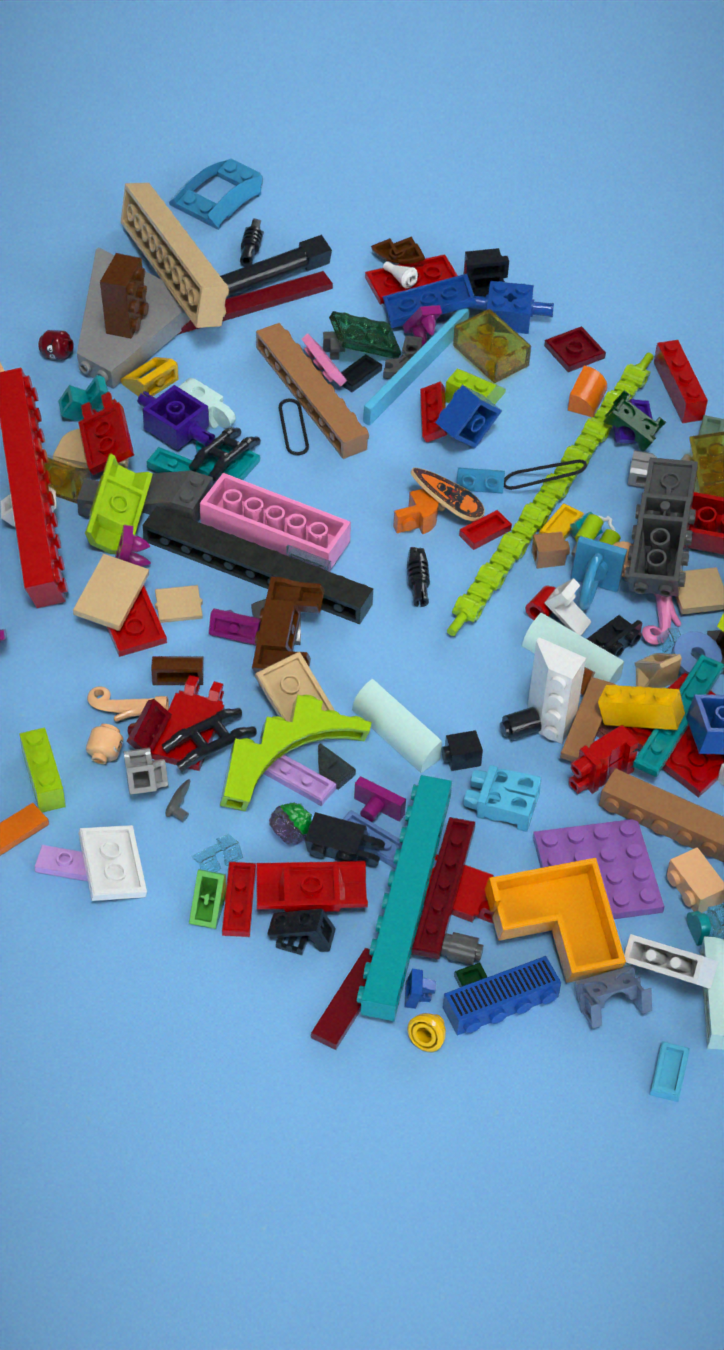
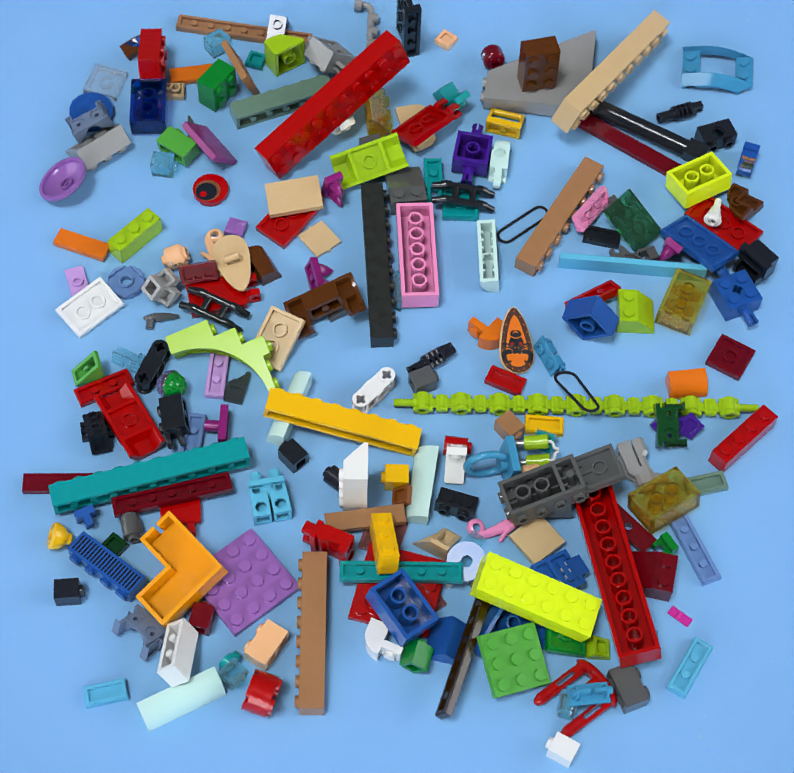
camera: 60 degrees right, 10 degrees up
none -> black brick [54,578,85,606]
none -> medium blue tile [108,265,145,300]
none -> black piece [134,340,170,395]
none -> dark red brick [188,601,216,636]
none -> tile [193,174,229,207]
none -> tan shield [212,235,251,292]
none -> medium lavender tile [224,217,248,238]
none -> yellow brick [263,388,422,457]
none -> white piece [352,367,395,414]
none -> dark grey brick [408,365,439,393]
none -> light aqua brick [477,219,500,292]
none -> neon yellow brick [665,151,732,209]
none -> black brick [694,118,738,152]
none -> blue leg [736,141,760,178]

